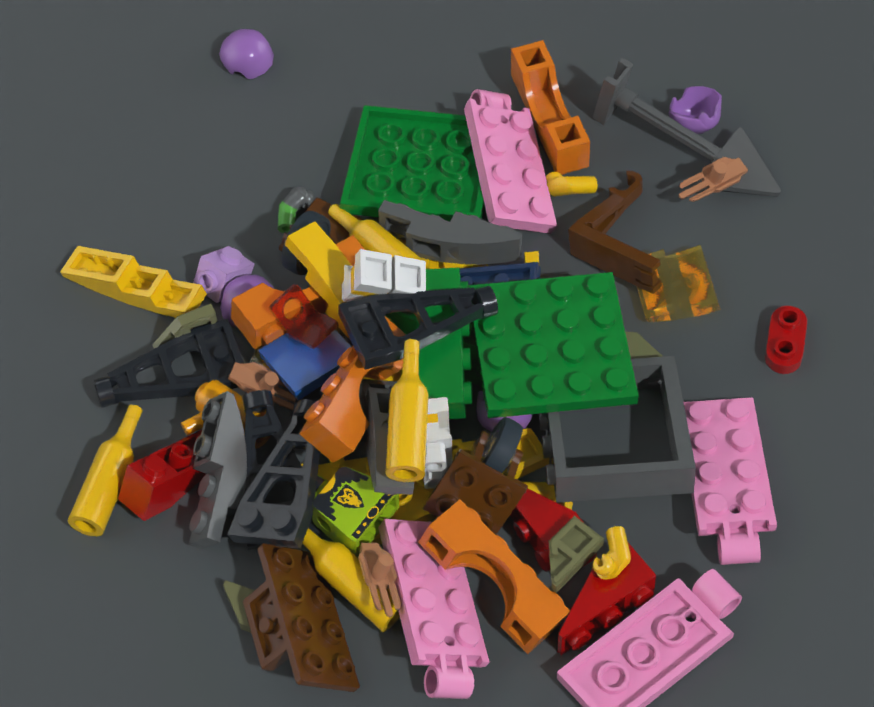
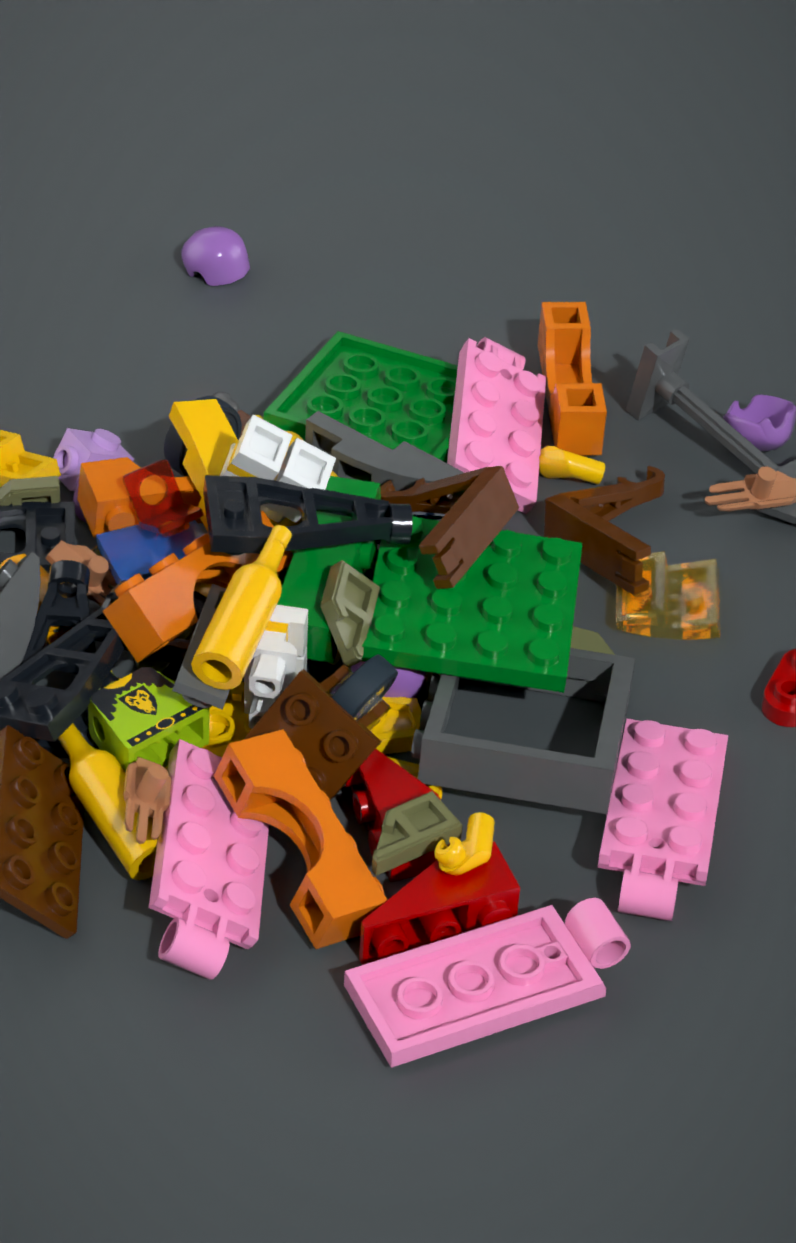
camera: 10 degrees right, 15 degrees down
none -> olive tile [320,560,380,667]
none -> reddish brown hinge [380,466,519,589]

